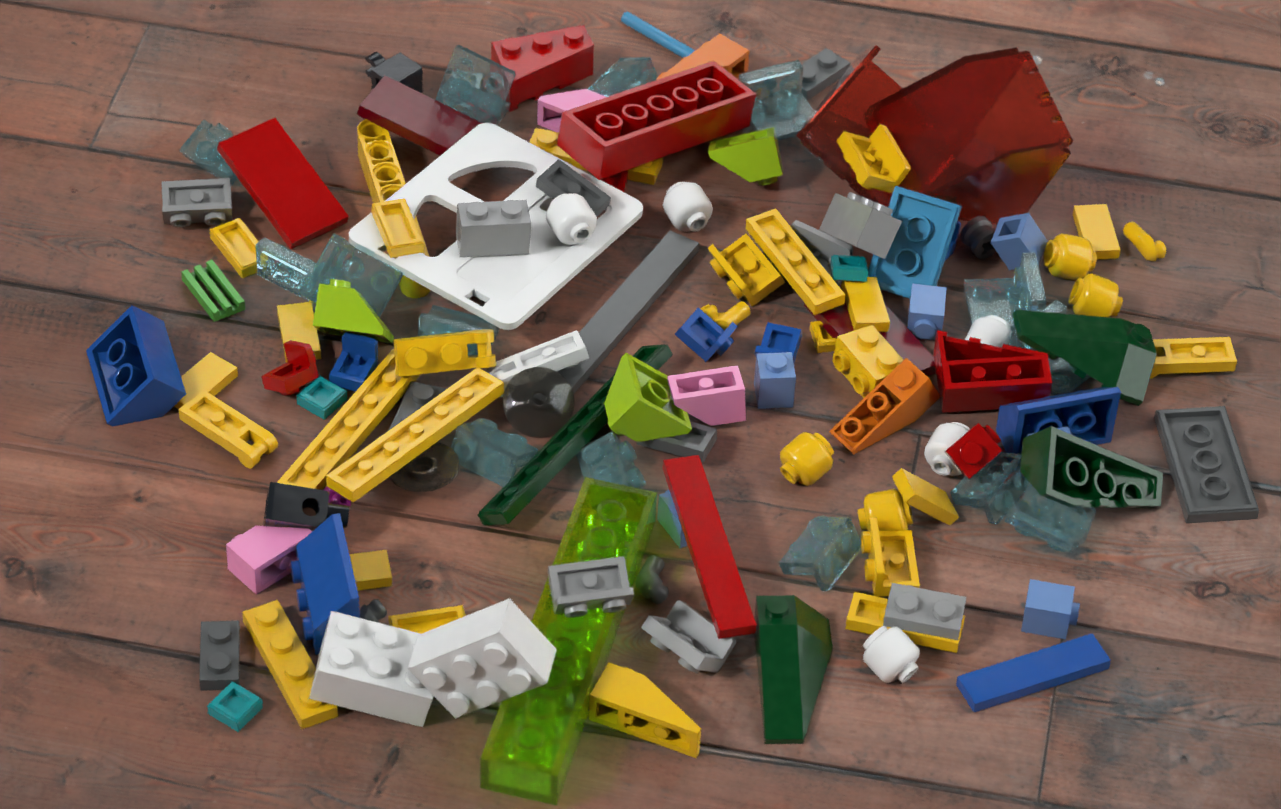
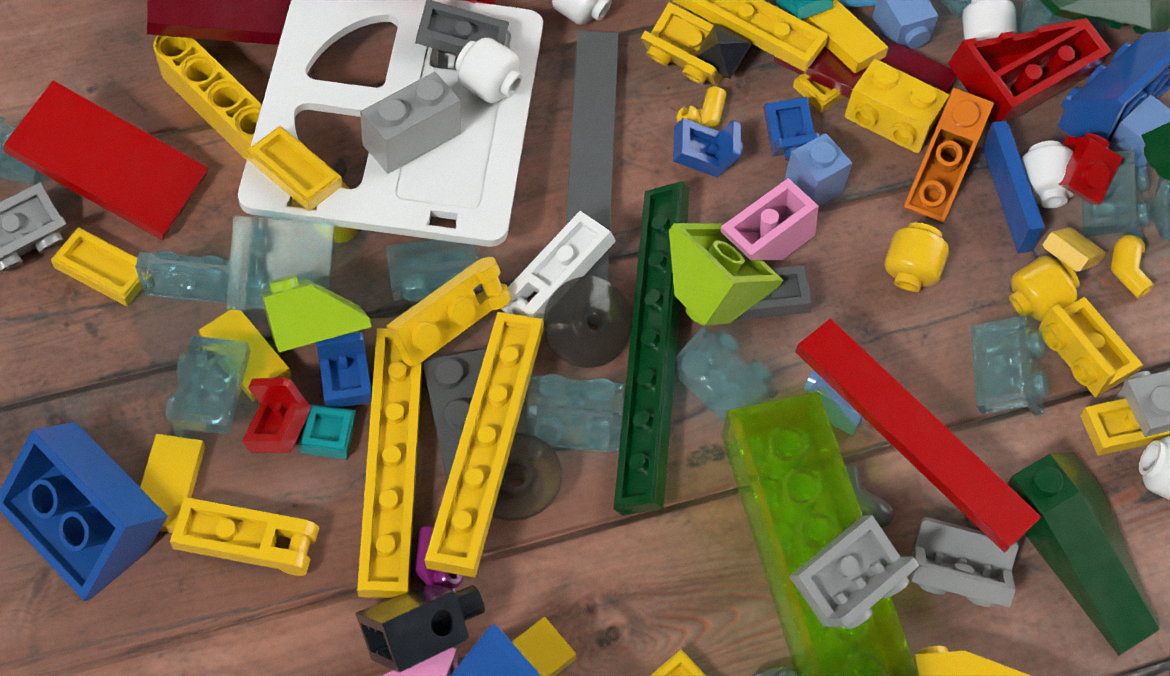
camera: 30 degrees left, 15 degrees up
bright green tile [181,260,245,322] -> none
none -> clear light blue bracket [166,335,250,438]
none -> black slope [695,23,752,79]
none -> blue tile [982,121,1045,253]
none -> yellow arm [1110,235,1155,299]

